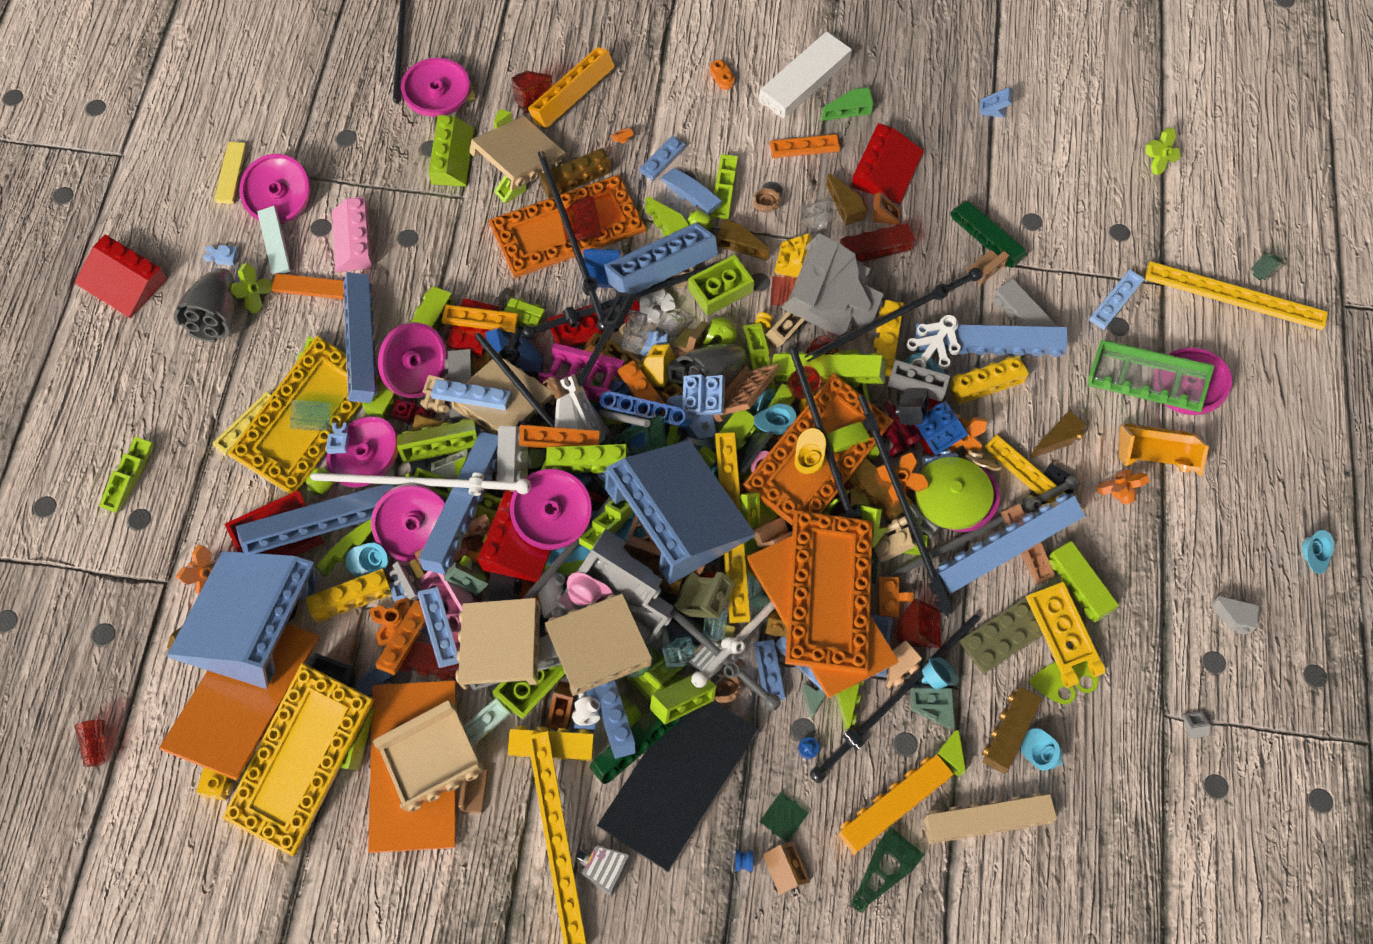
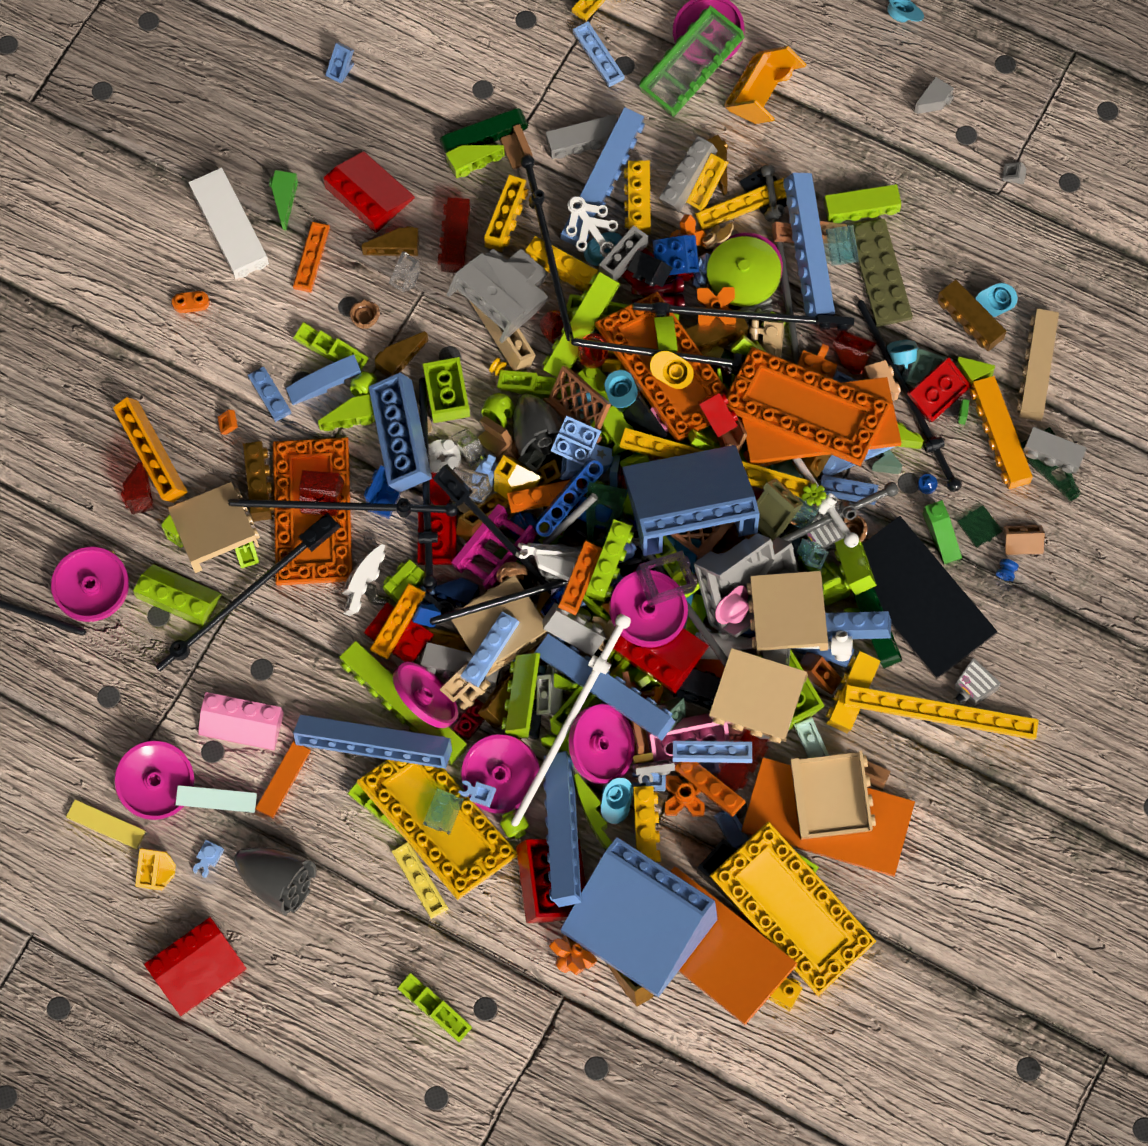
camera: 65 degrees left, 5 degrees up
clear red plant [74,720,106,767] -> none
lime plant [230,263,273,313] -> none
clear red piece [770,276,797,306] -> none
yellow slope [774,233,812,278] -> none
dark orange slope [873,192,901,225] -> none
yellow hinge [1026,582,1105,688] -> none
lime piece [1029,661,1099,705] -> none
orange plant [1096,469,1150,504] -> none
none -> yellow slope [135,848,176,891]
none -> black bar [155,513,341,672]
none -> white slope [342,544,385,616]
none -> lime slope [446,145,505,179]
none -> yellow brick [484,175,529,252]
none -> clear purple window [636,550,697,606]
none -> light grey brick [659,136,718,213]
none -> yellow plate [686,153,728,211]
none -> red brick [698,391,739,437]
none -> lime plant [802,483,826,506]
none -> clear light blue plate [826,225,859,266]
none -> red plate [907,357,971,423]
none -> bright green slope [922,500,962,565]
none -> bright green tile [958,399,970,425]
none -> light grey brick [1023,427,1087,474]

